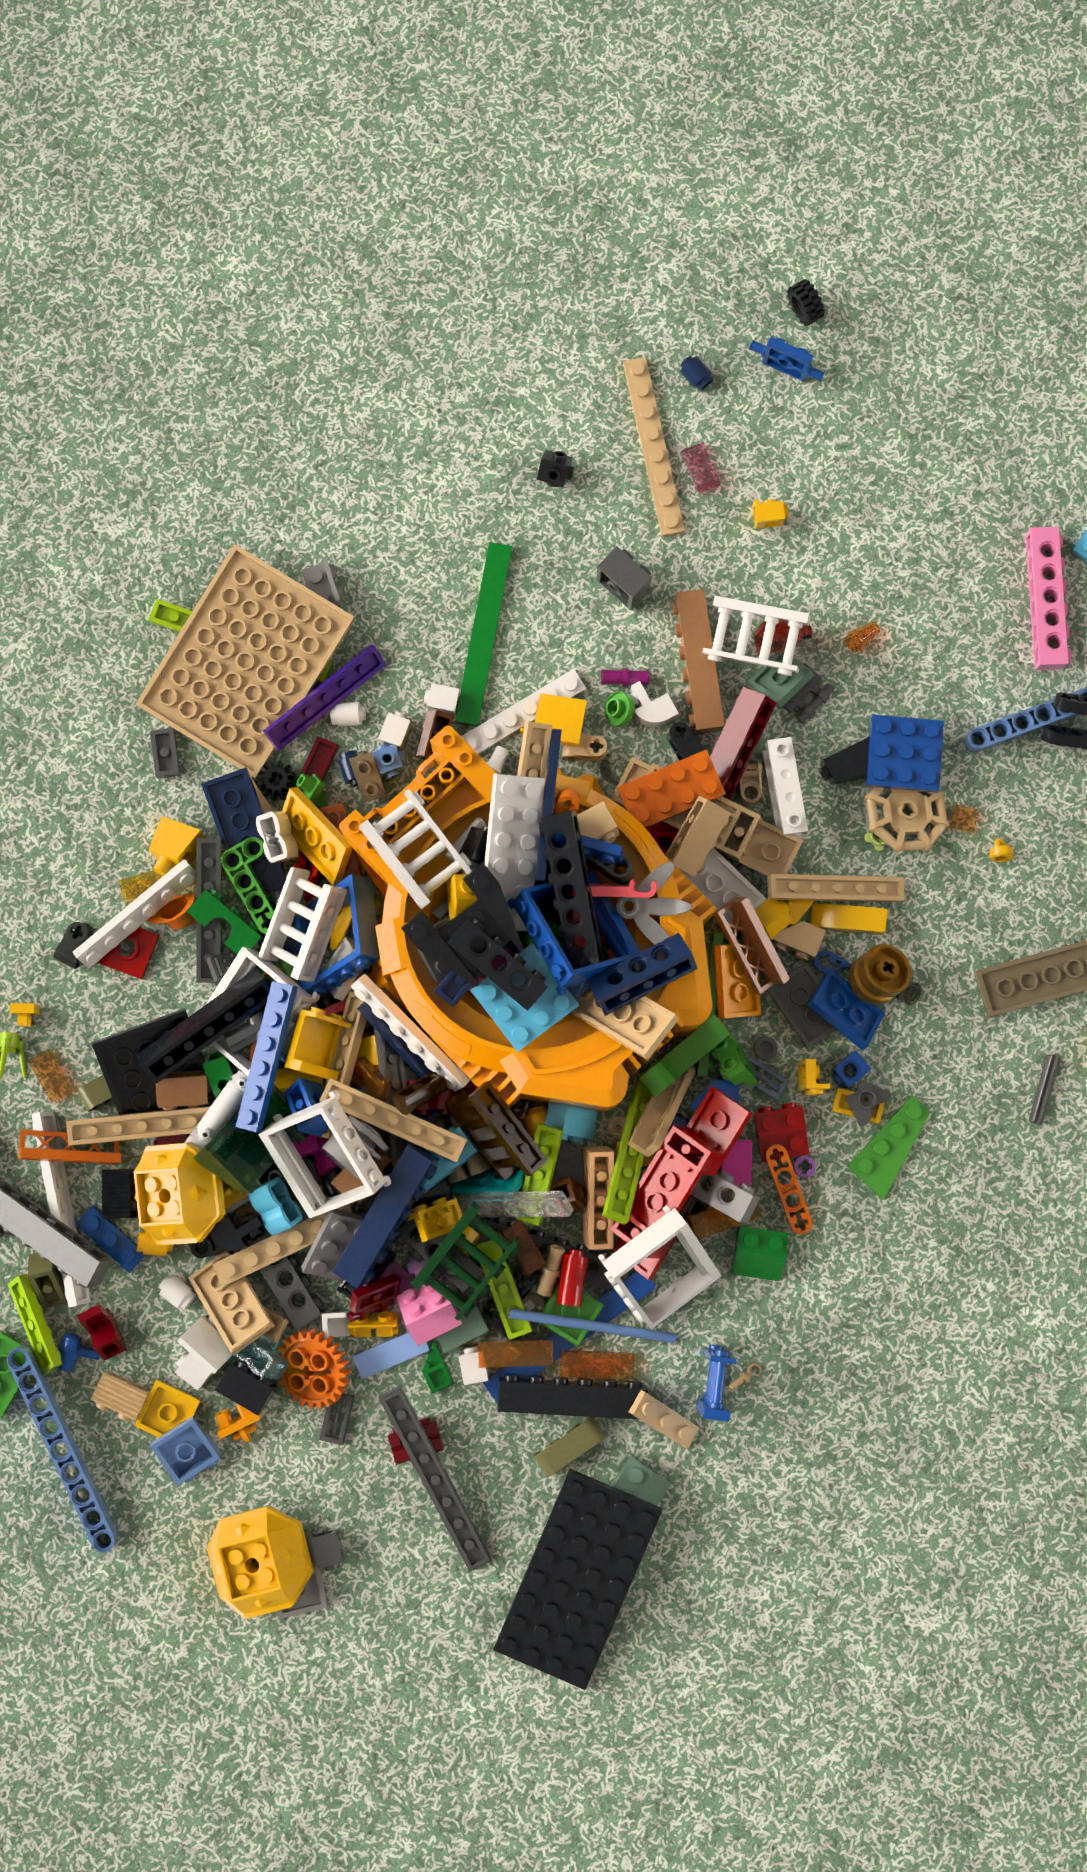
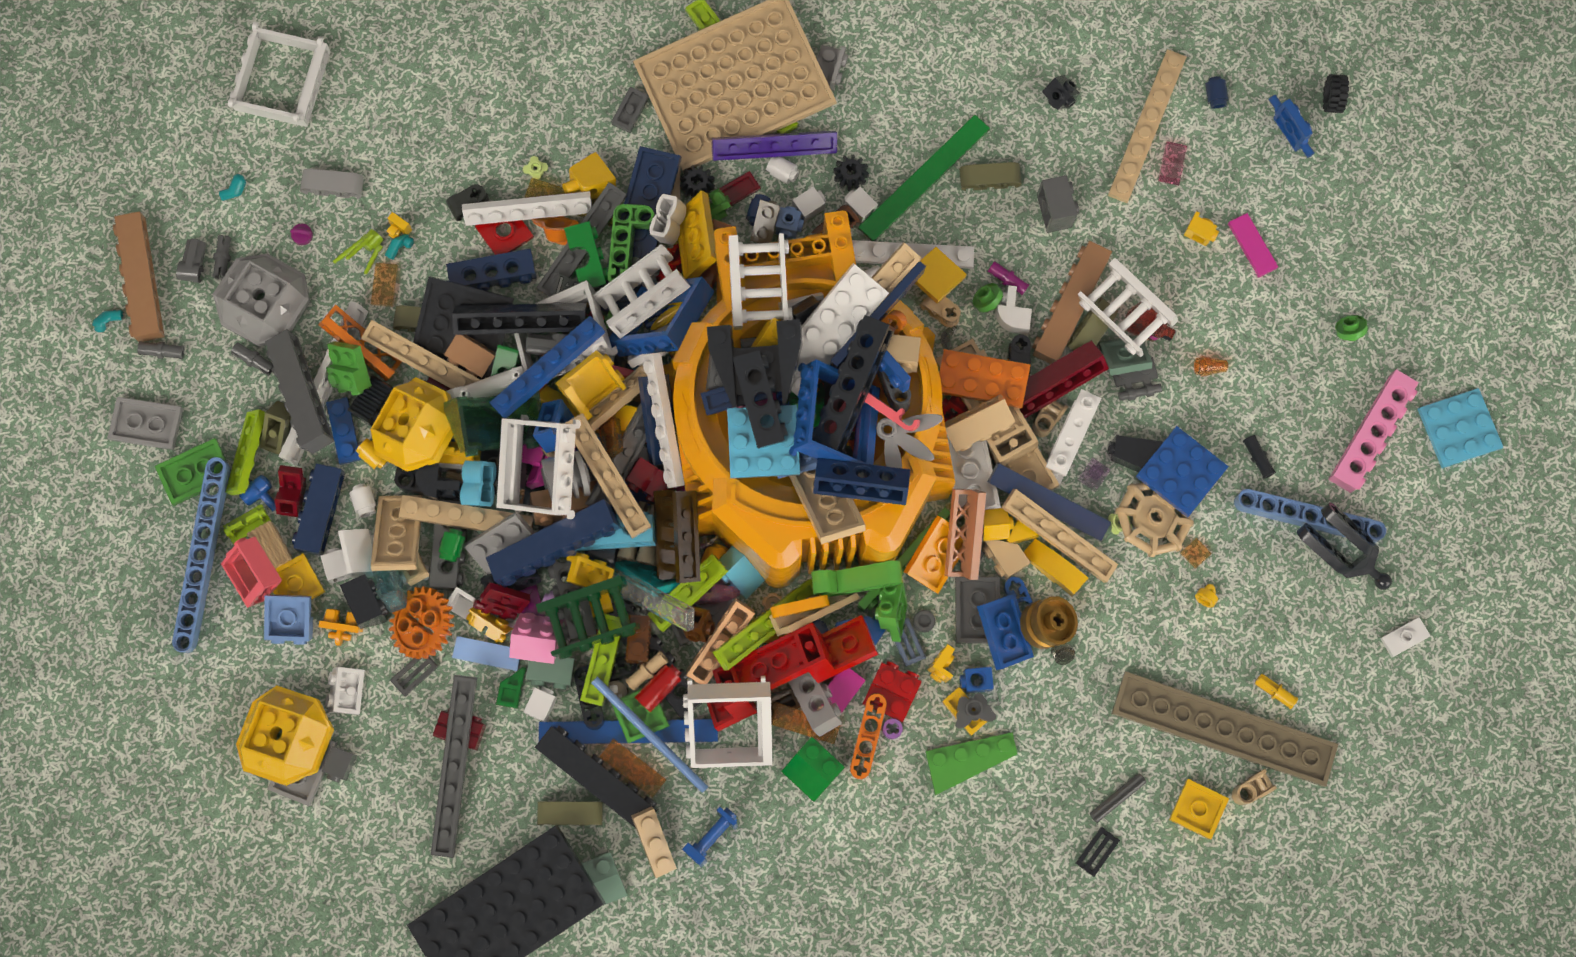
camera: 30 degrees right, 5 degrees down
dark brown brick [392,1073,447,1115] -> none
clear orange tile [478,1339,553,1368] -> none
tan hand [728,1363,762,1391] -> none
none -> coral window [221,536,282,608]
none -> lime hinge [223,504,272,545]
none -> dark blue brick [292,463,345,556]
none -> white bracket [325,667,365,715]
none -> bright green plate [326,341,372,396]
none -> teal arm [385,234,414,260]
none -> green brick [438,528,466,562]
none -> dark blue brick [446,248,537,291]
none -> yellowish green plate [523,156,548,181]
none -> clear pink slope [695,584,740,604]
none -> light orange beam [770,595,830,619]
none -> black gear [833,154,869,191]
none -> olive beam [959,162,1022,191]
none -> dark blue tile [987,463,1111,541]
none -> olive beam [1067,297,1118,351]
none -> black tile [1075,827,1120,877]
none -> brick [1077,458,1111,492]
none -> dark pink tile [1228,213,1278,278]
none -> black pin [1243,435,1276,479]
none -> bright green plate [1335,315,1368,341]

